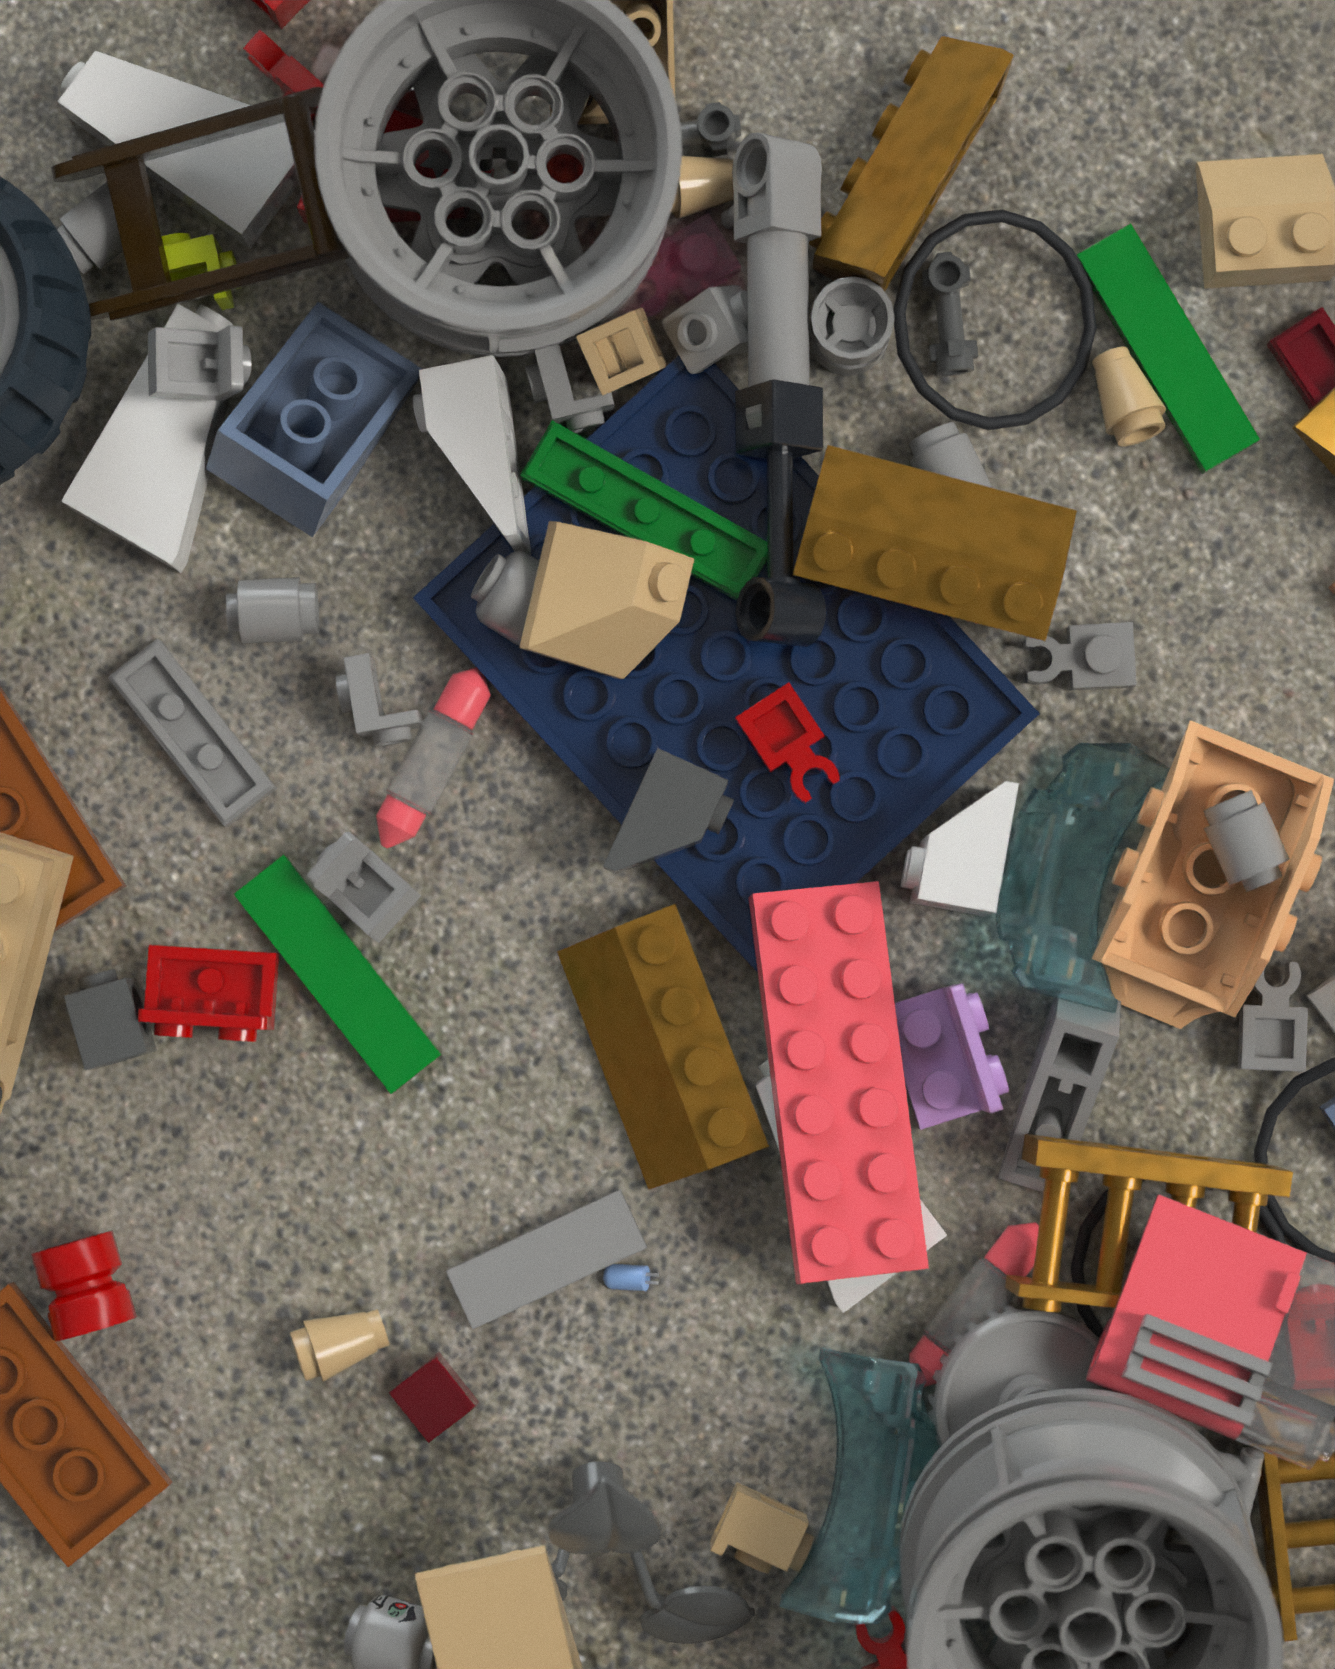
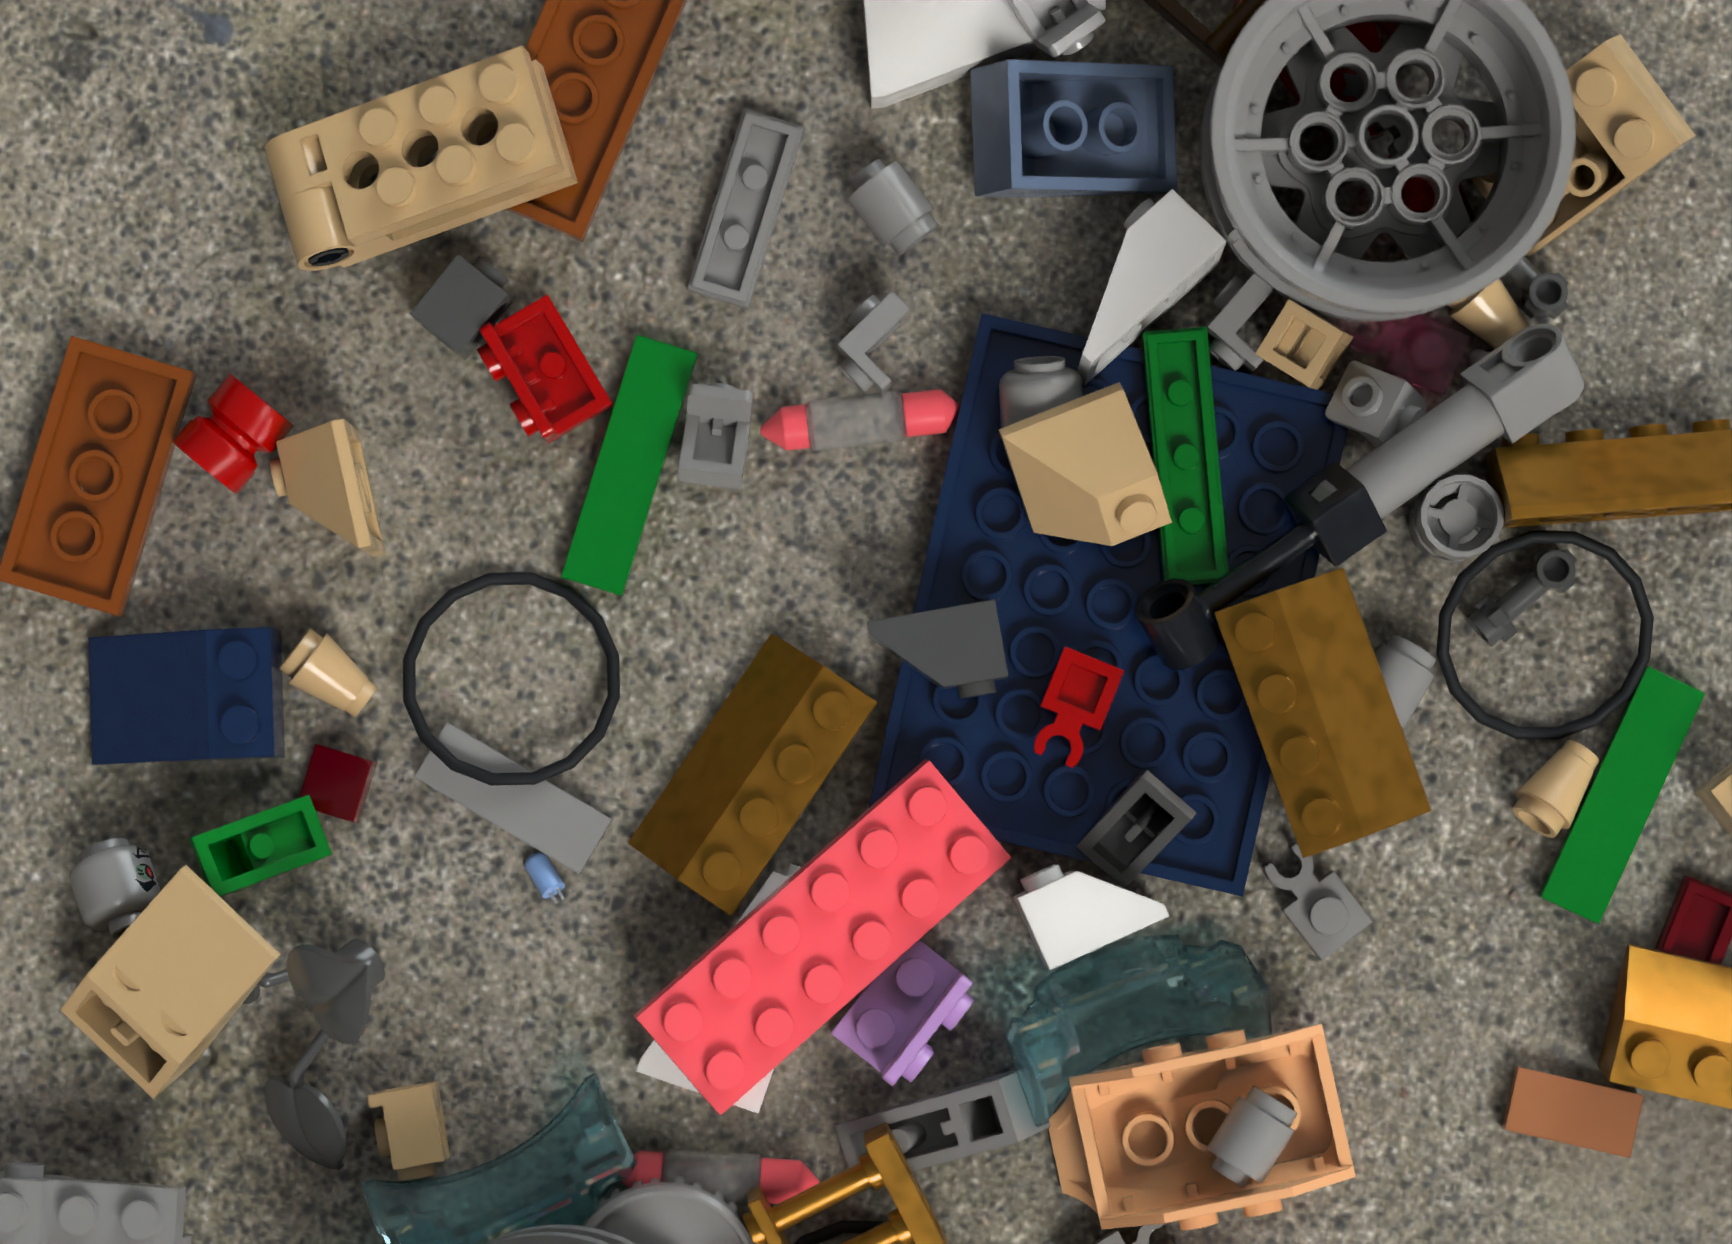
camera: 45 degrees right, 0 degrees up
none -> dark blue slope [88,627,285,765]
none -> green slope [189,795,332,897]
none -> tan slope [270,418,386,557]
none -> black piece [403,572,620,786]
none -> dark grey slope [1076,770,1197,889]

